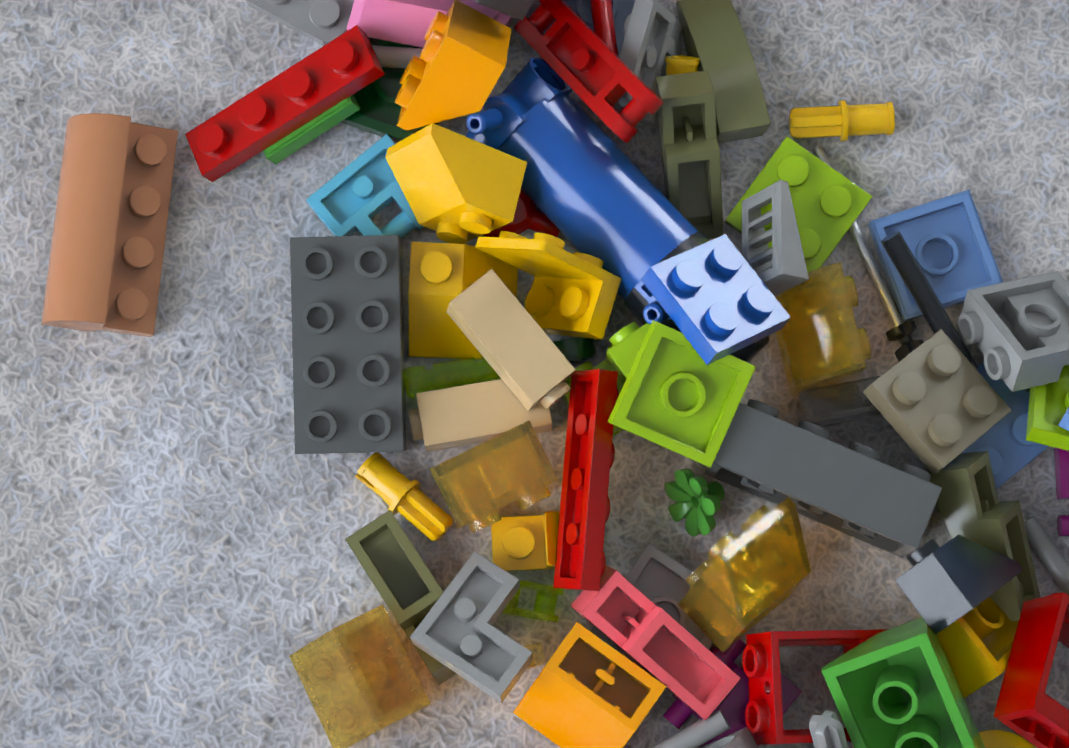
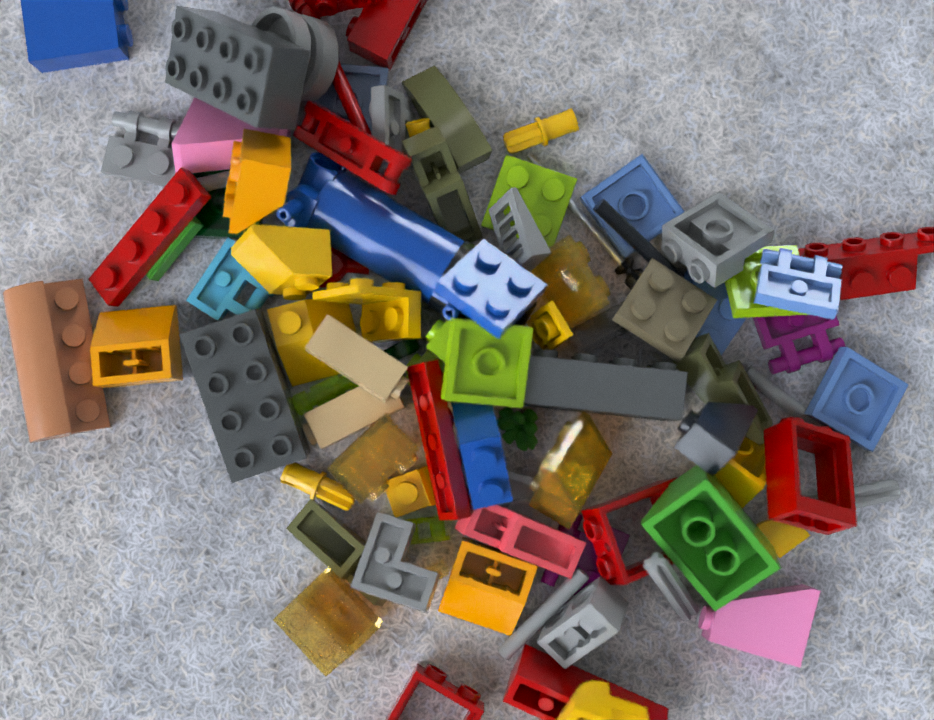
camera: 15 degrees left, 5 degrees up
none -> light orange slope [90,305,183,388]
none -> blue brick [451,401,513,510]
none -> yellow slope [526,300,573,350]

